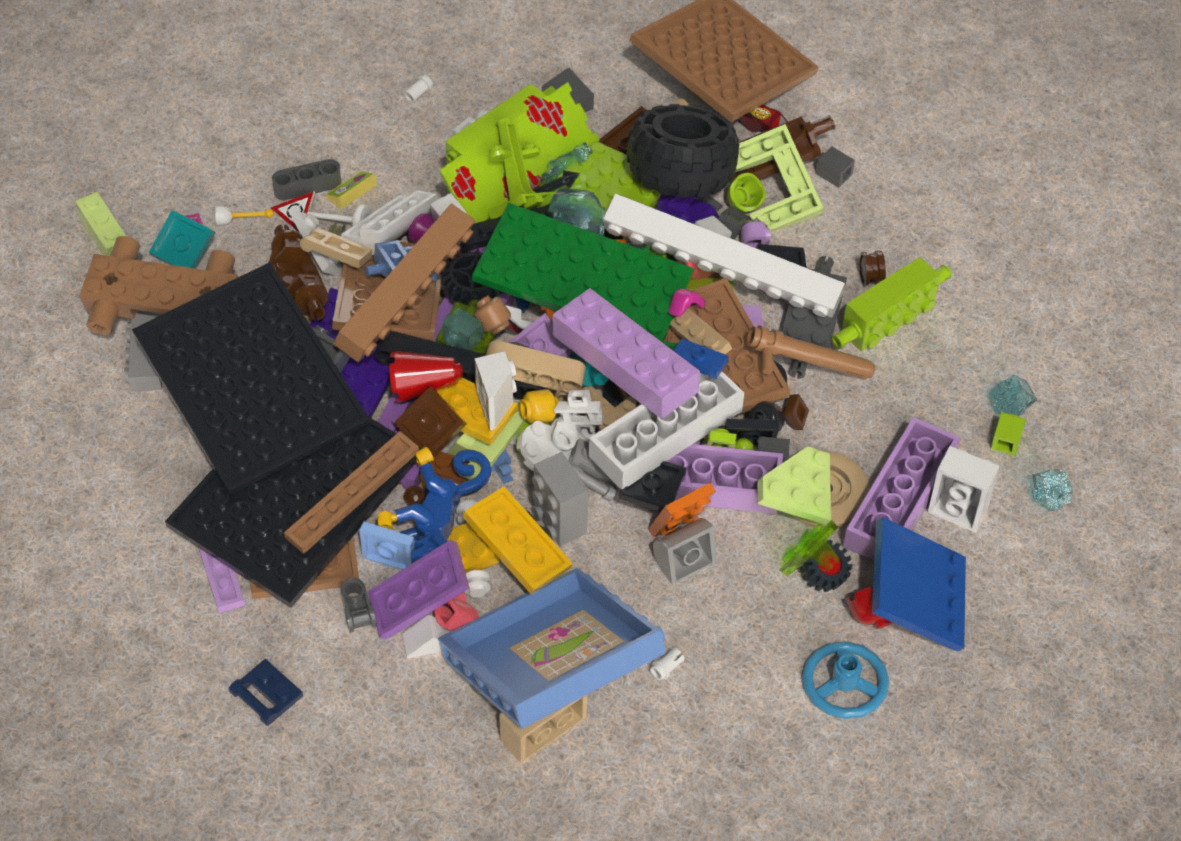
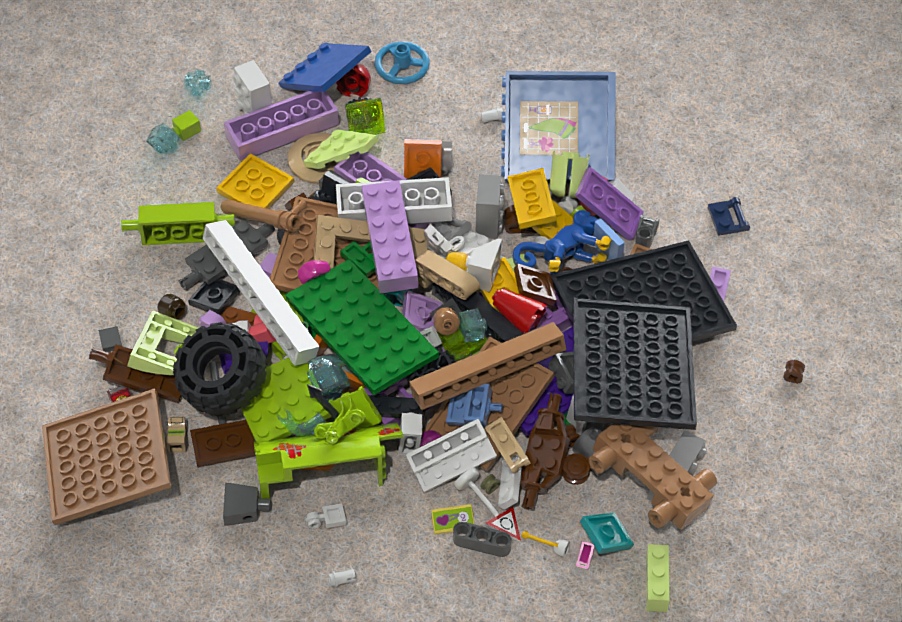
camera: 145 degrees left, 0 degrees up
medium nougat plate [284,431,419,554] -> none
blue plate [674,338,729,379] -> none
reddish brown wheel [859,250,886,286] -> none
none -> dark brown head [157,293,186,320]
none -> yellow plate [216,153,294,209]
none -> yellowish green cylinder [550,151,590,198]
none -> reddish brown wheel [783,360,805,384]

